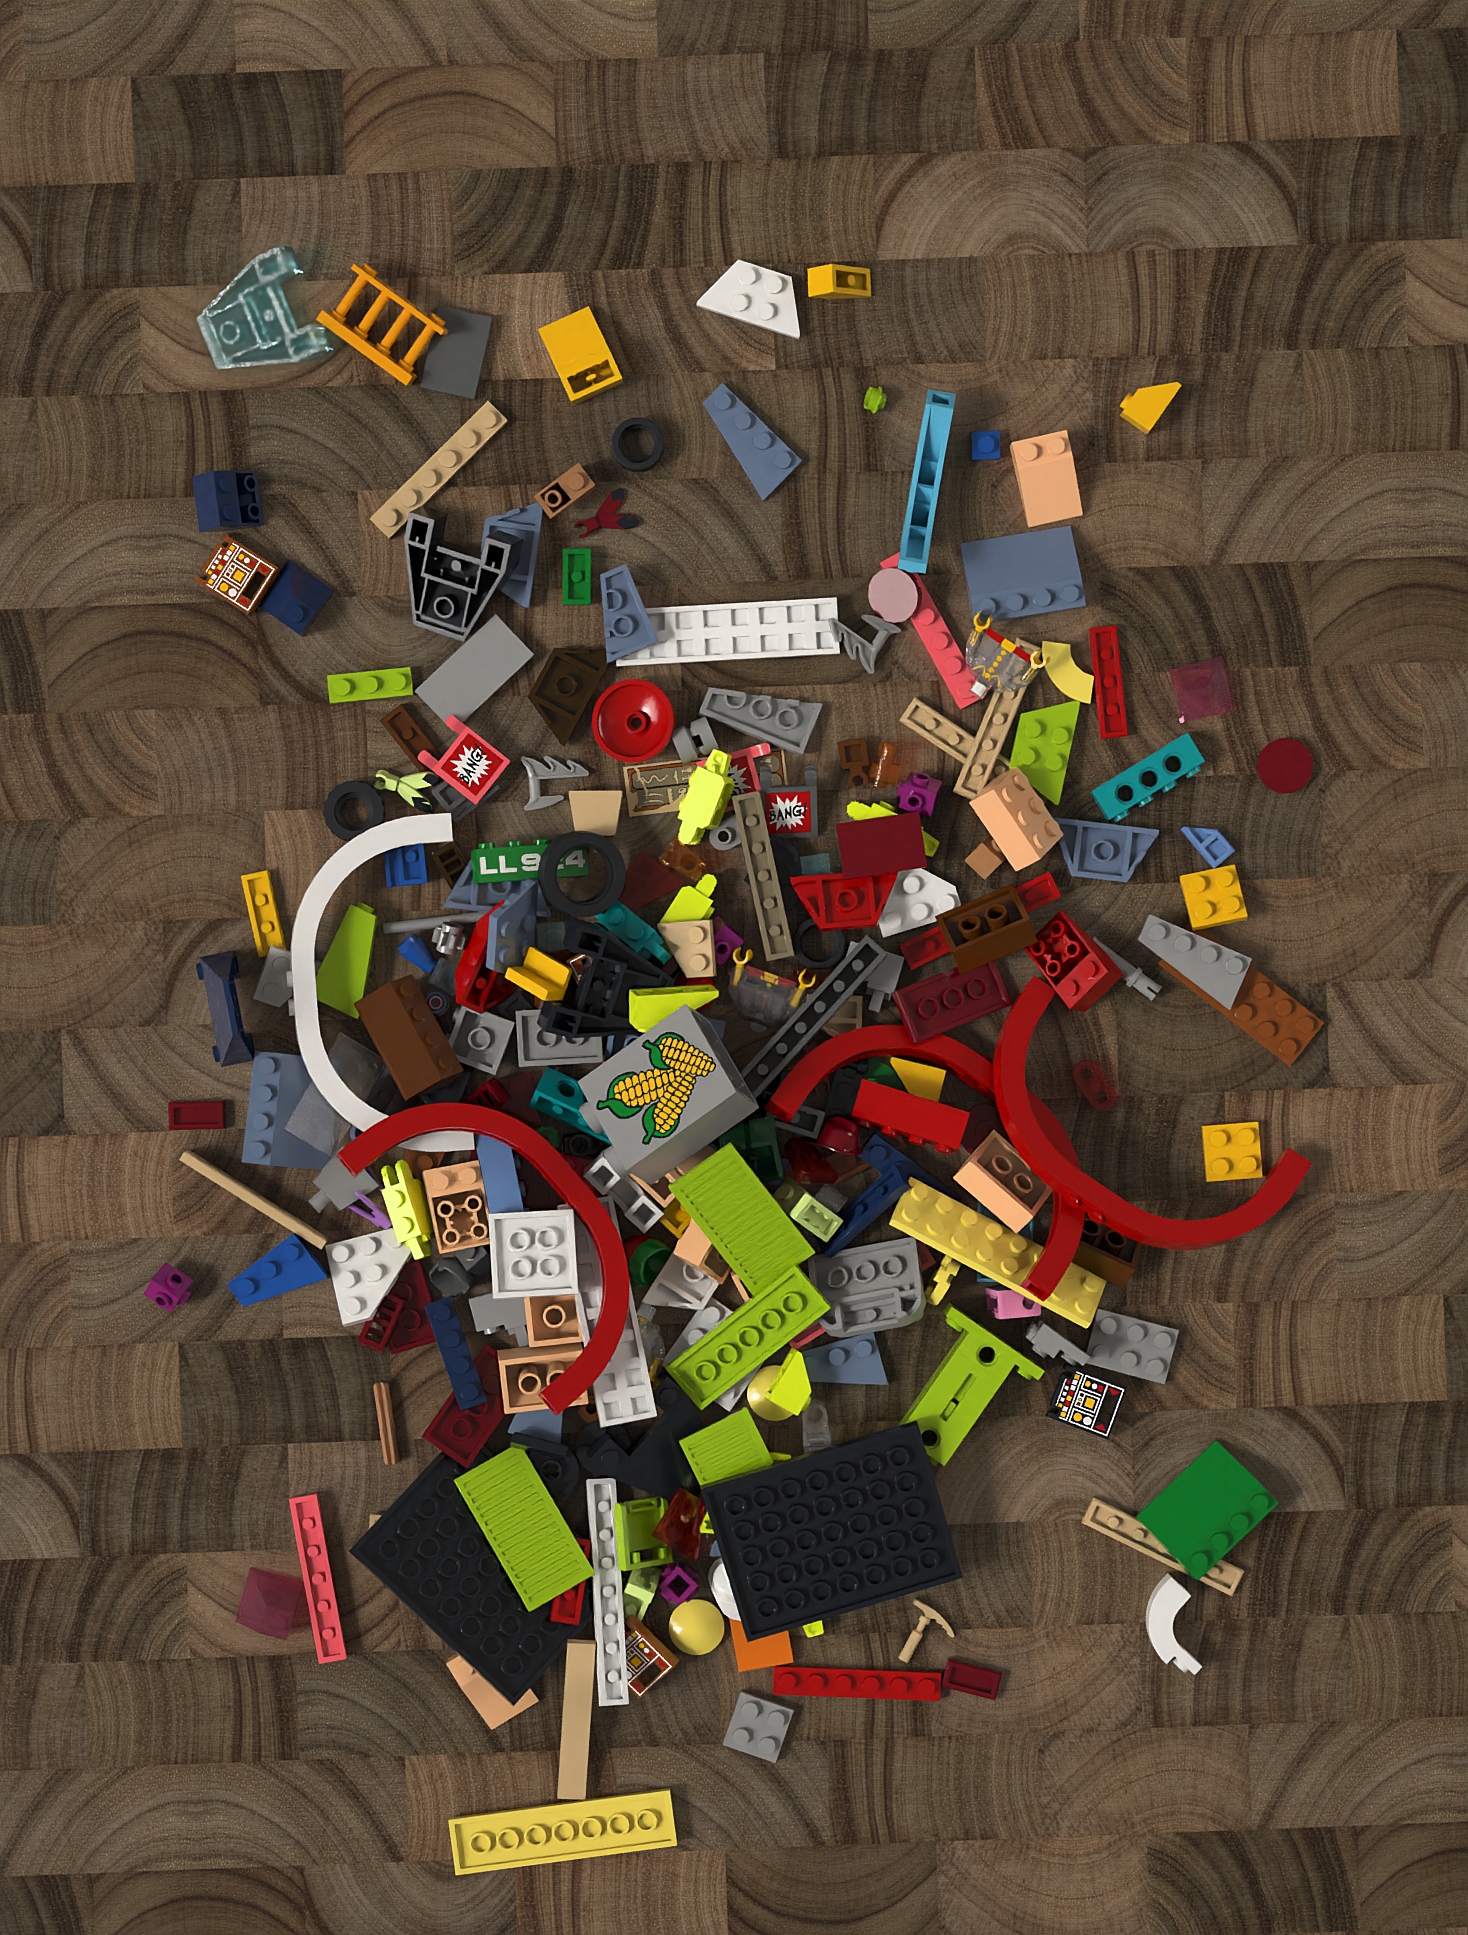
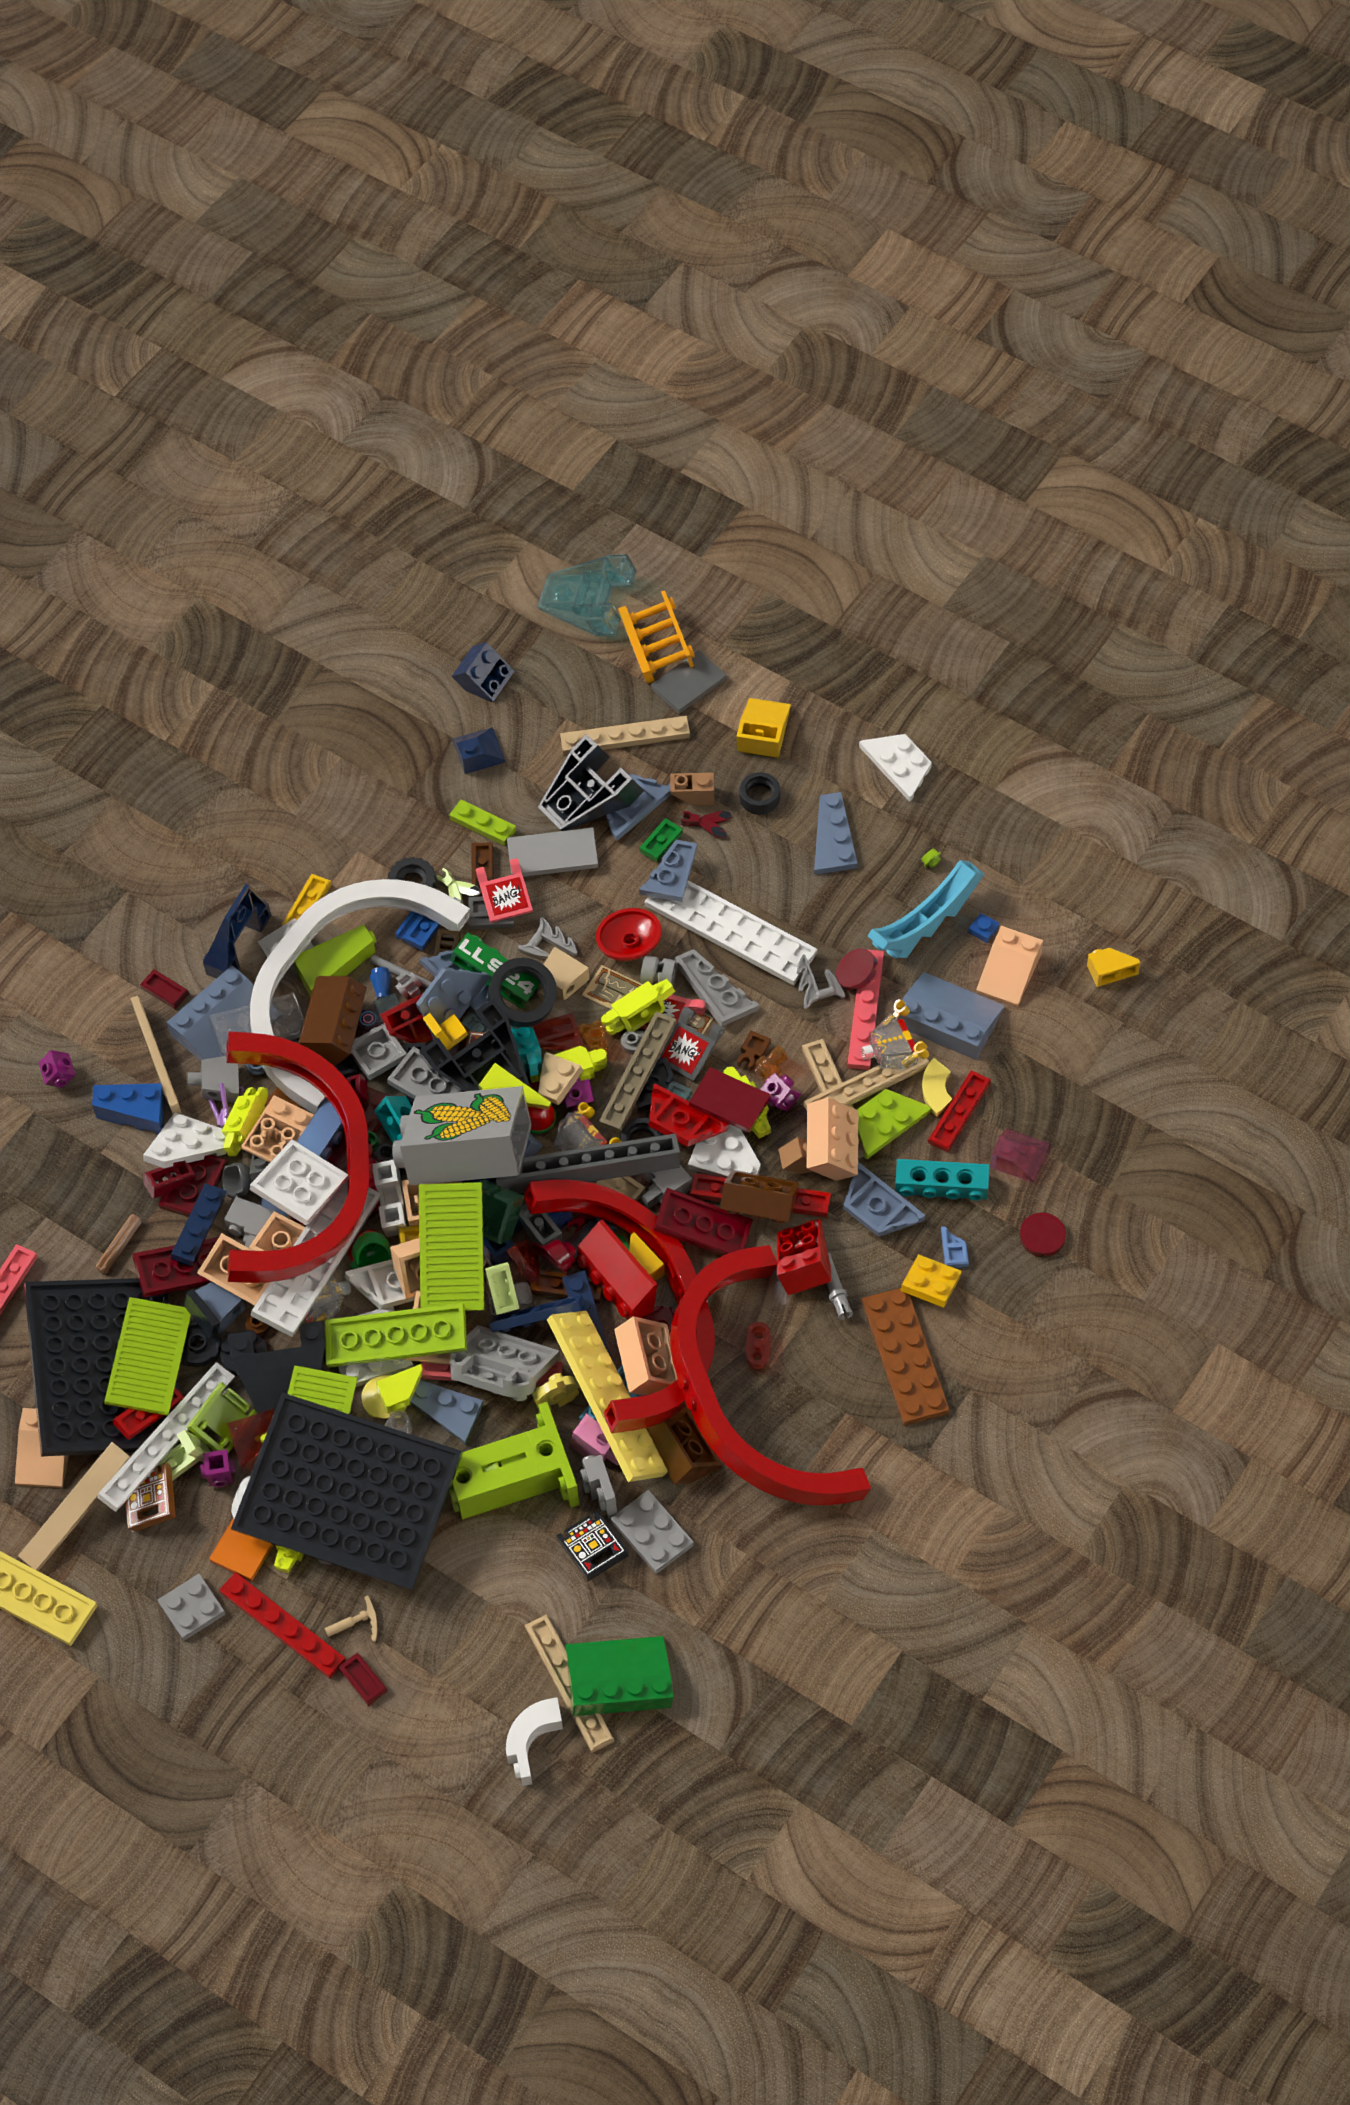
camera: 40 degrees right, 30 degrees down
dark orange container [194,534,281,616] -> none
dark brown wing [528,648,610,747] -> none
light yellow dish [669,1599,724,1655] -> none
yellow slope [807,264,871,299] -> none
light grey wing [1137,914,1252,1010] -> none
yellow plate [1201,1121,1263,1182] -> none

